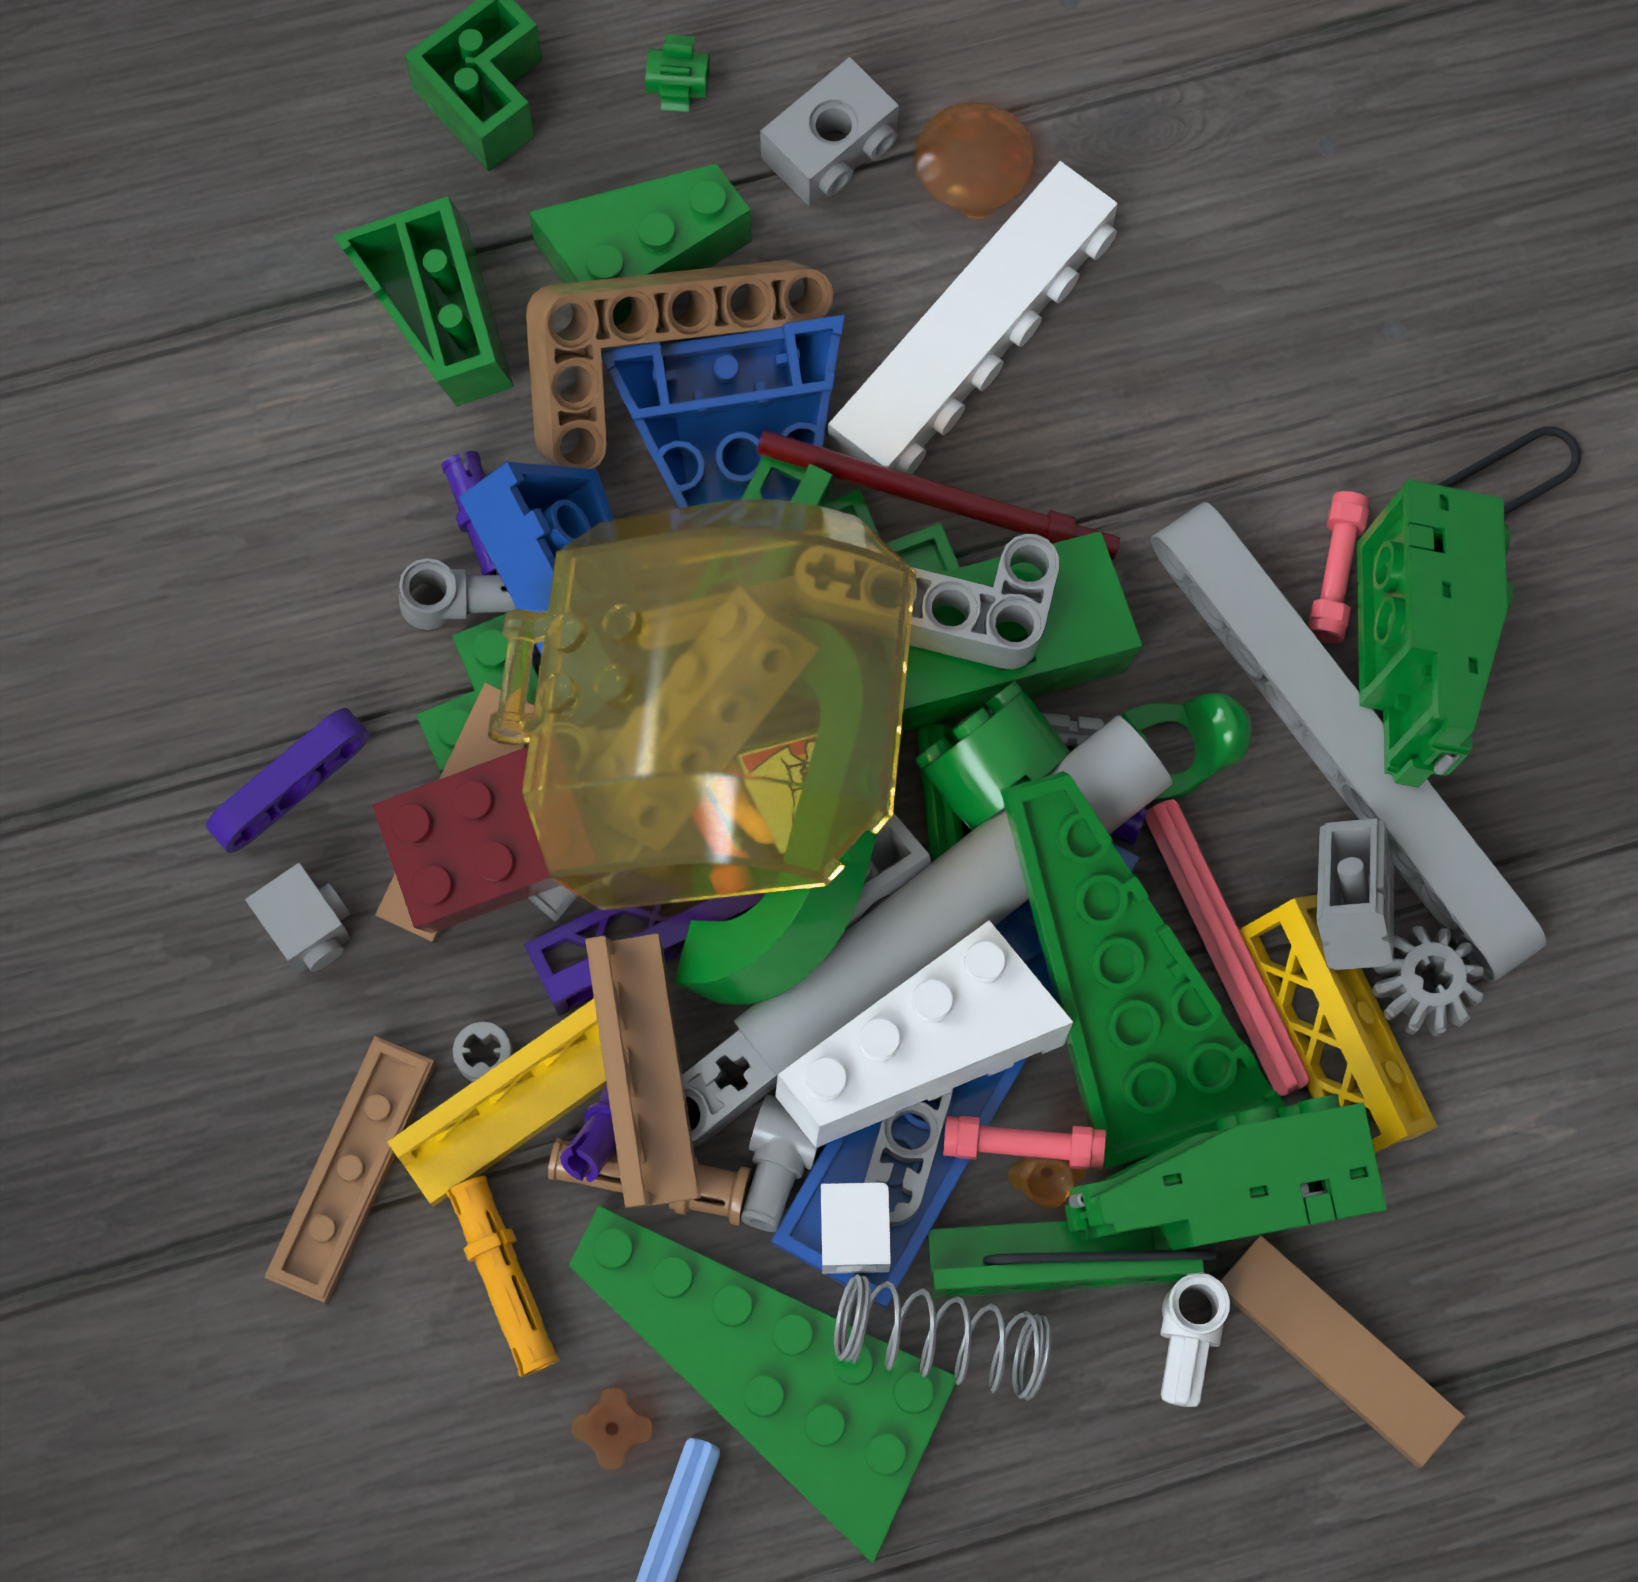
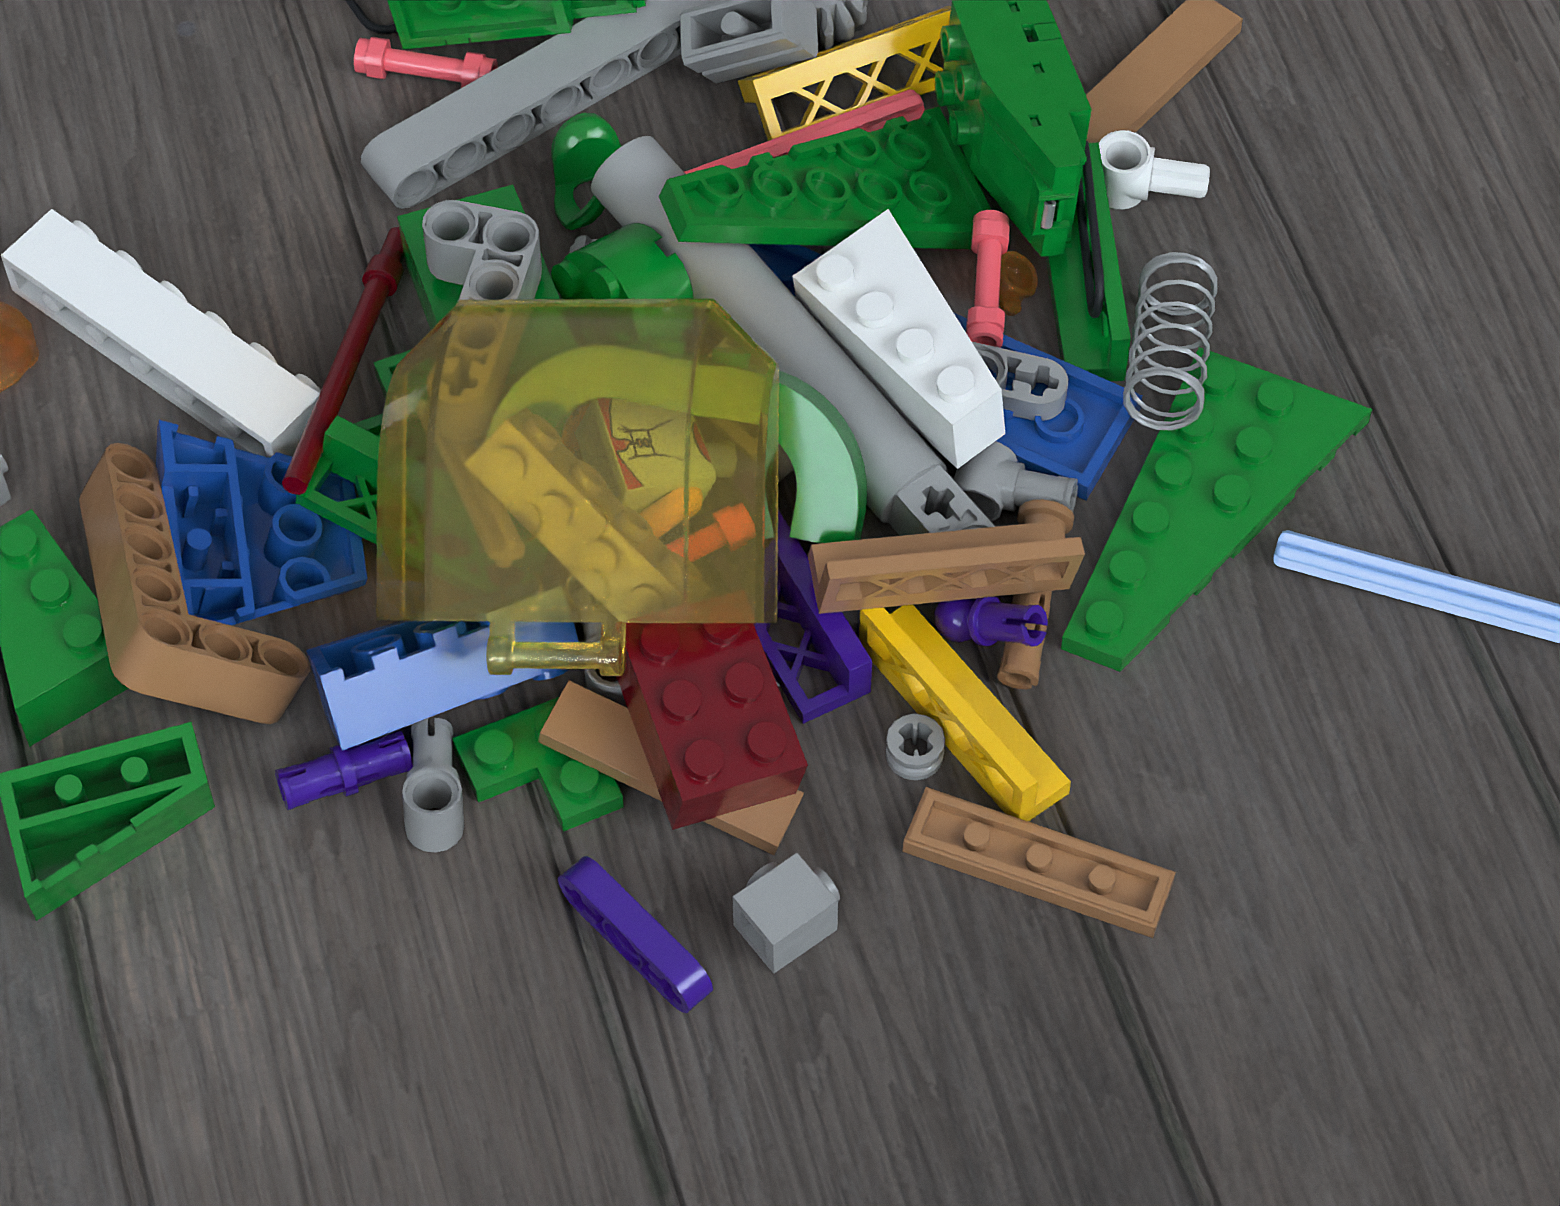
camera: 90 degrees left, 15 degrees down
light orange pin [446,1175,560,1377] -> none
clear orange plate [572,1388,652,1470] -> none
white panel [821,1183,890,1274] -> none

